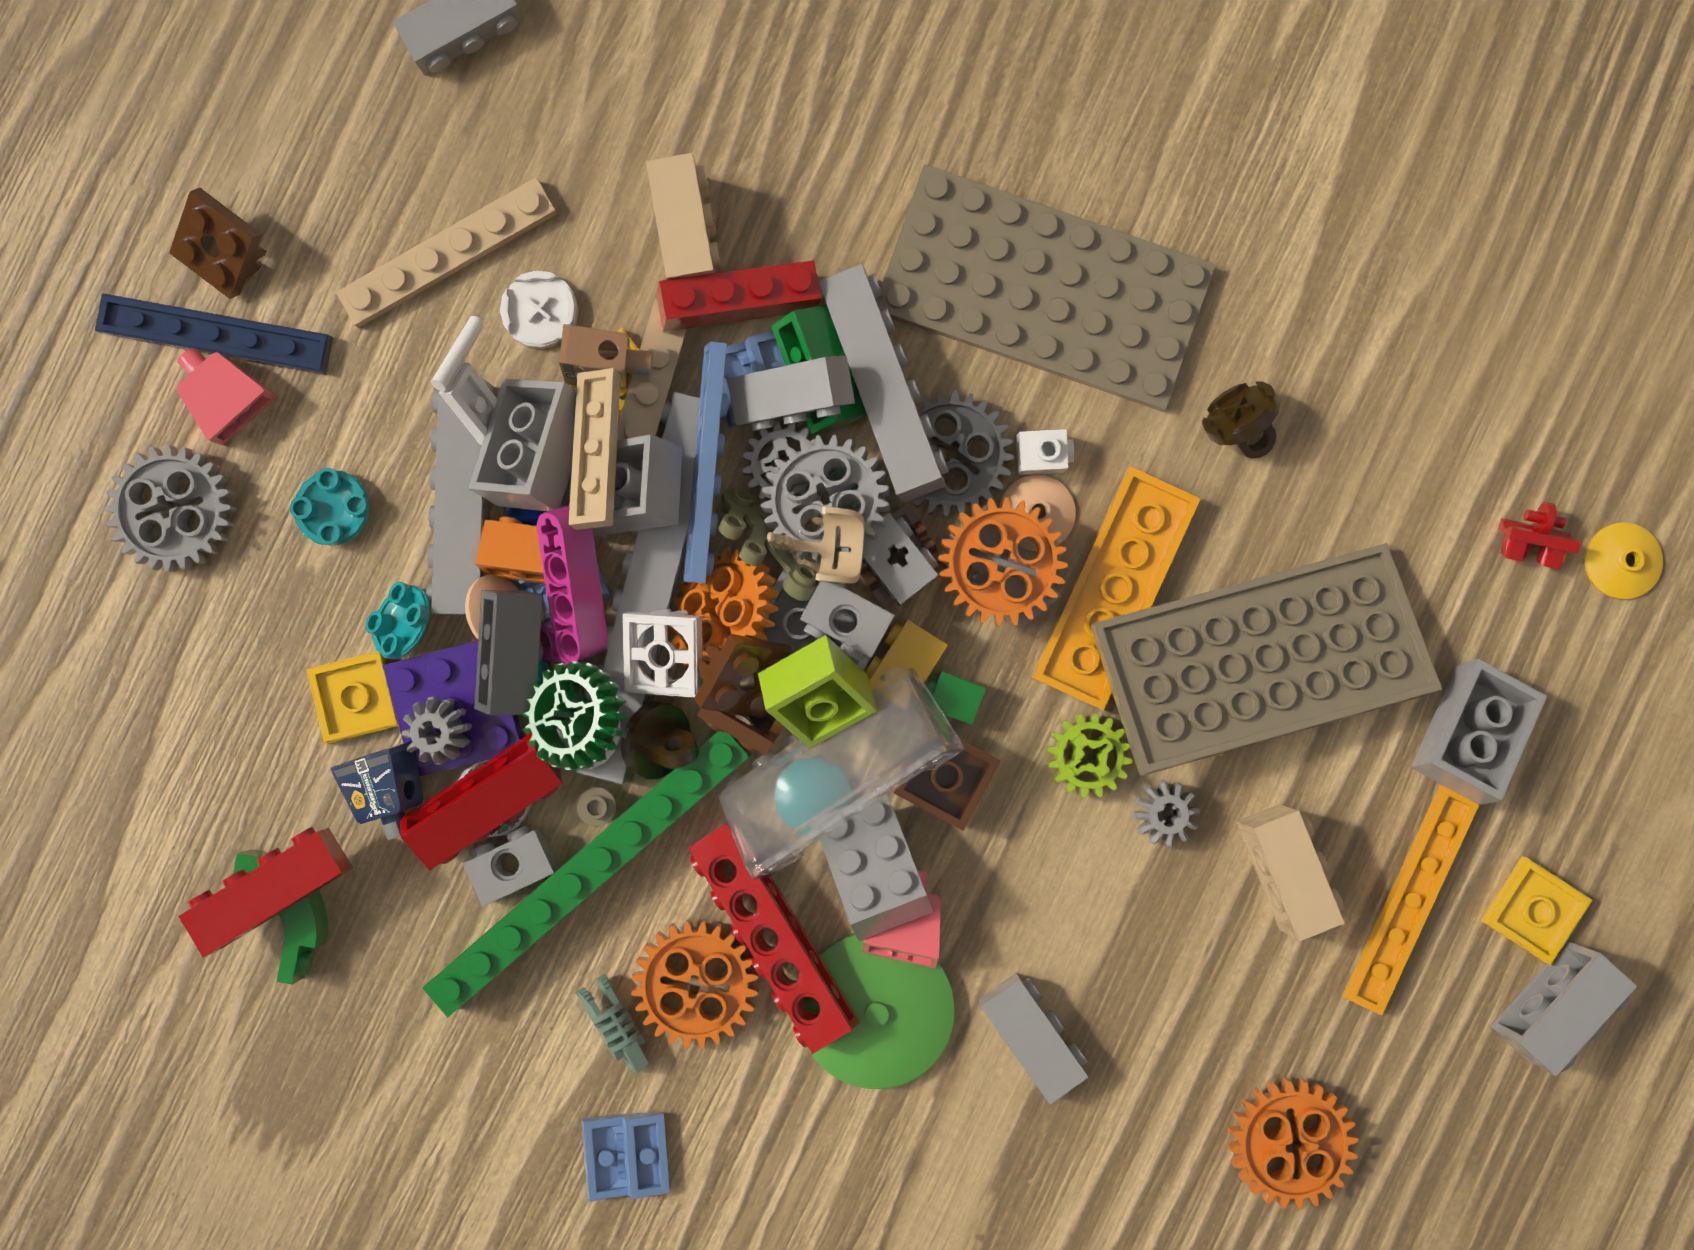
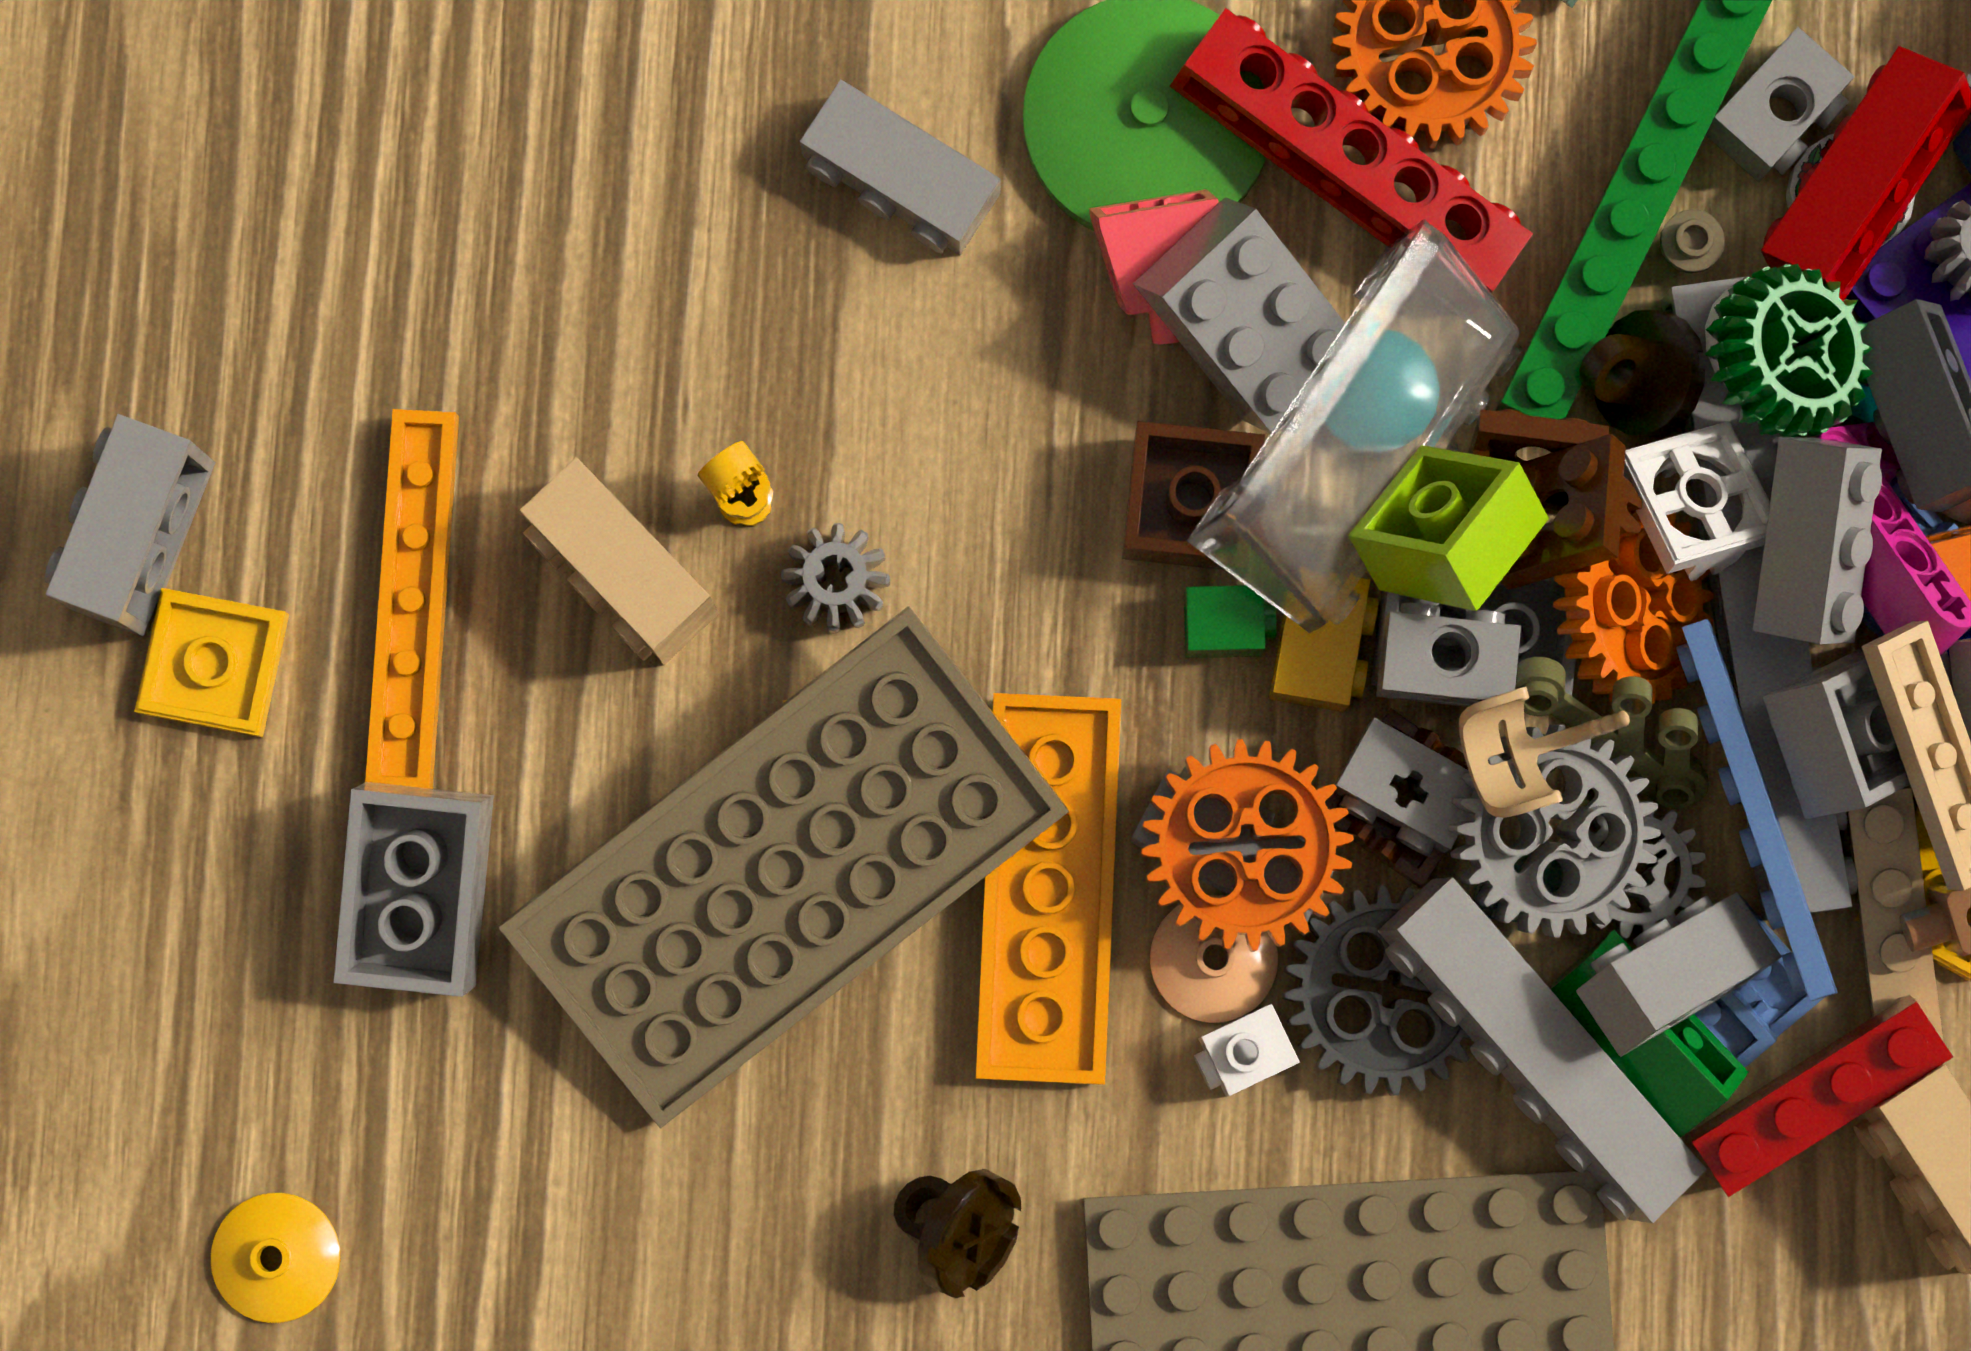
camera: 160 degrees right, 5 degrees down
lime gear [1046,713,1132,798] -> none
orange gear [1227,1077,1359,1210] -> none
red hips [1498,502,1582,570] -> none
none -> yellow connector [697,441,773,526]
none -> light grey brick [1753,437,1882,644]

